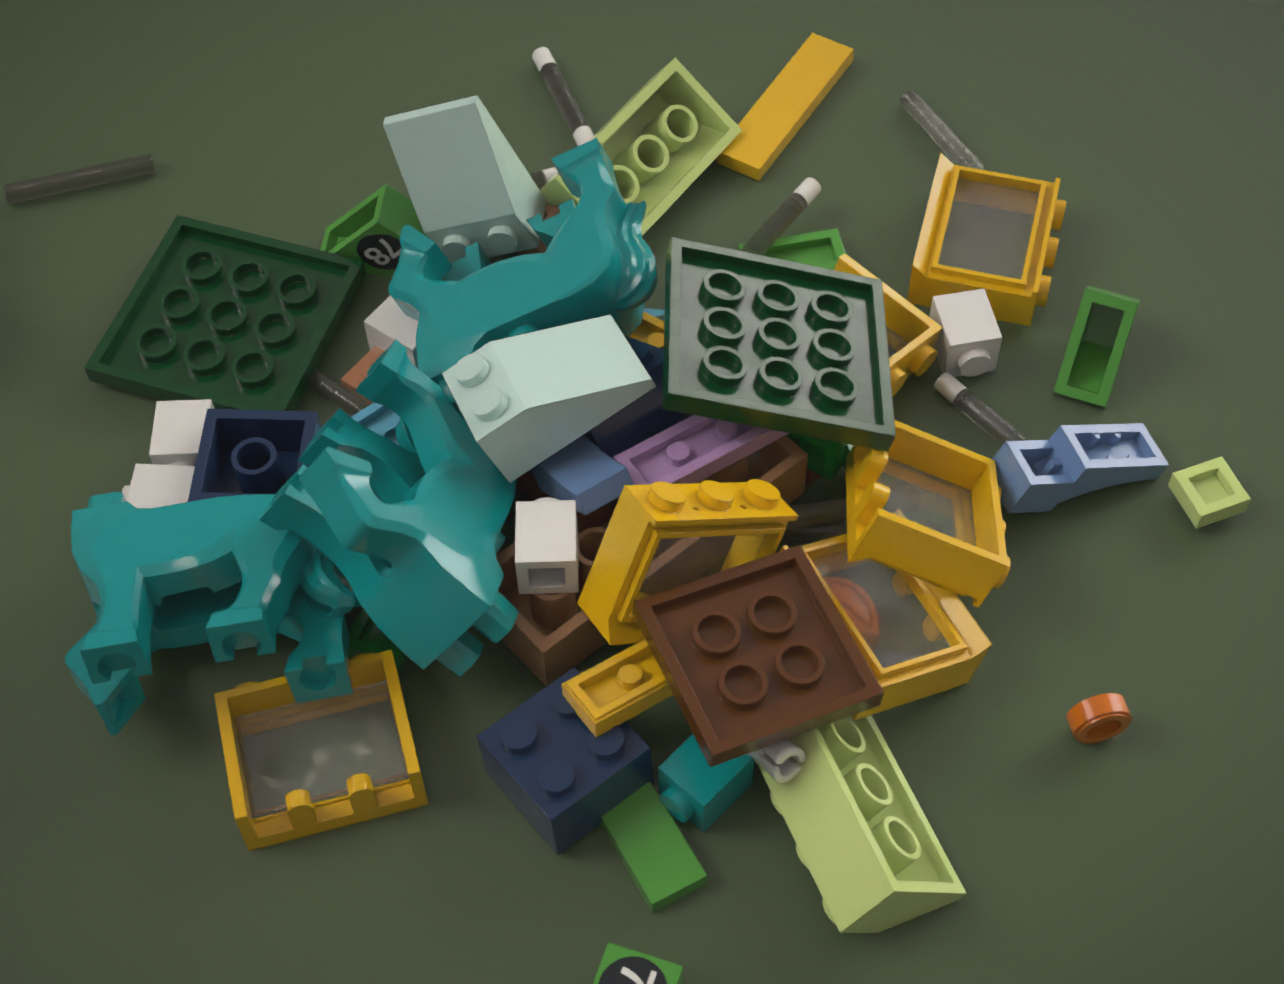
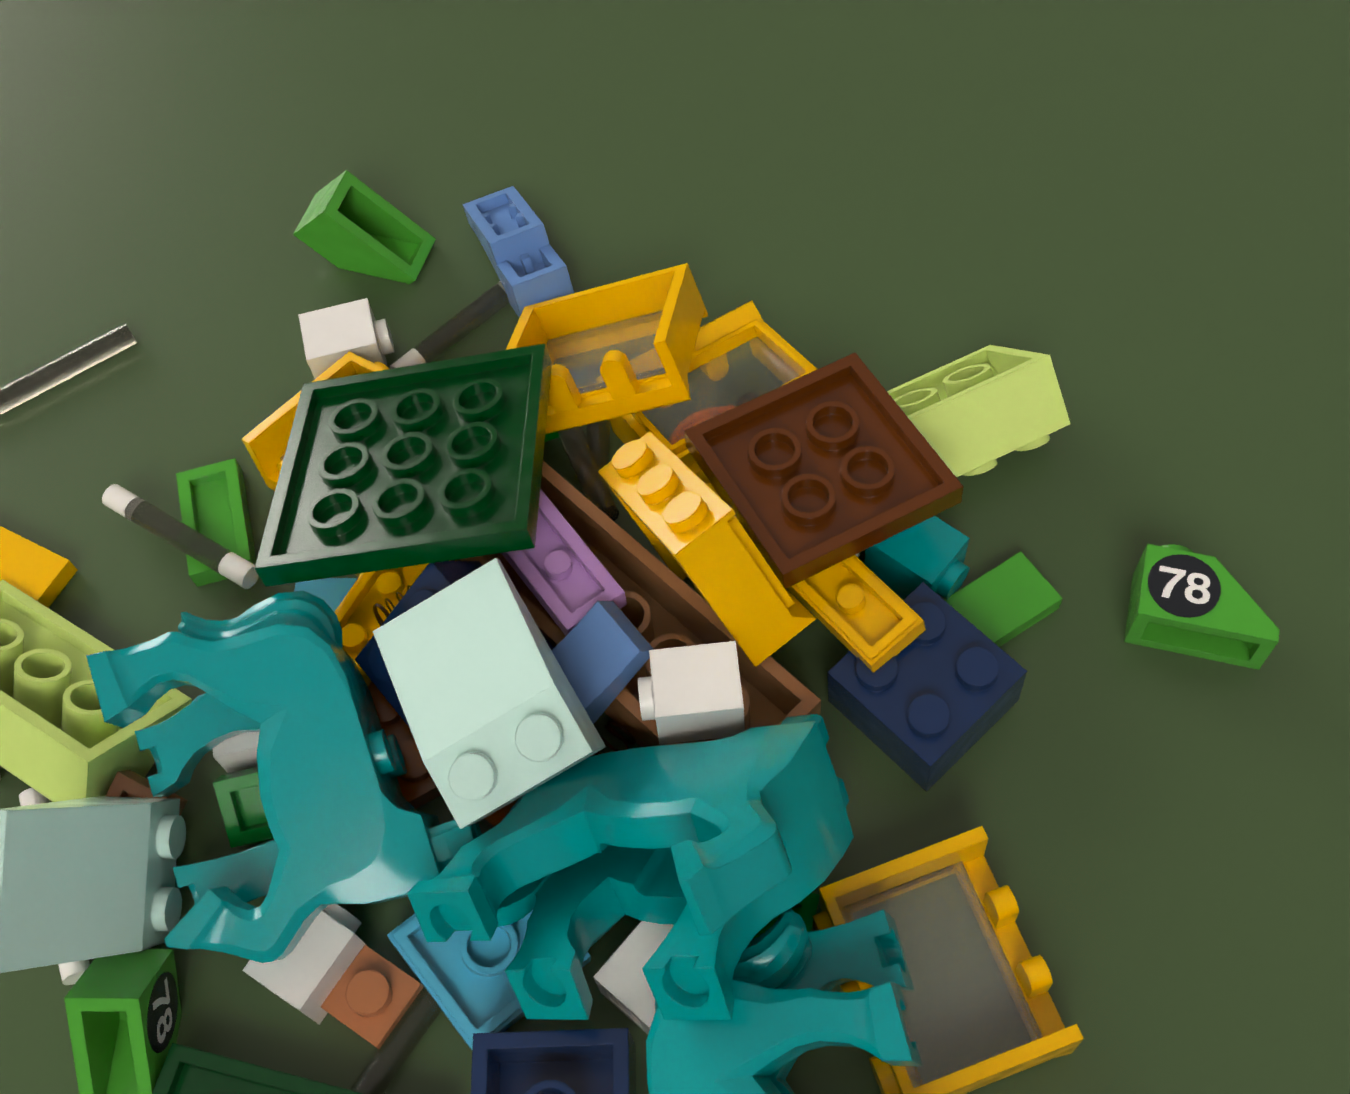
camera: 90 degrees left, 5 degrees up
window [907,152,1067,326] -> none
orange tile [1066,693,1132,743] -> none
yellowish green plate [1168,456,1251,529] -> none

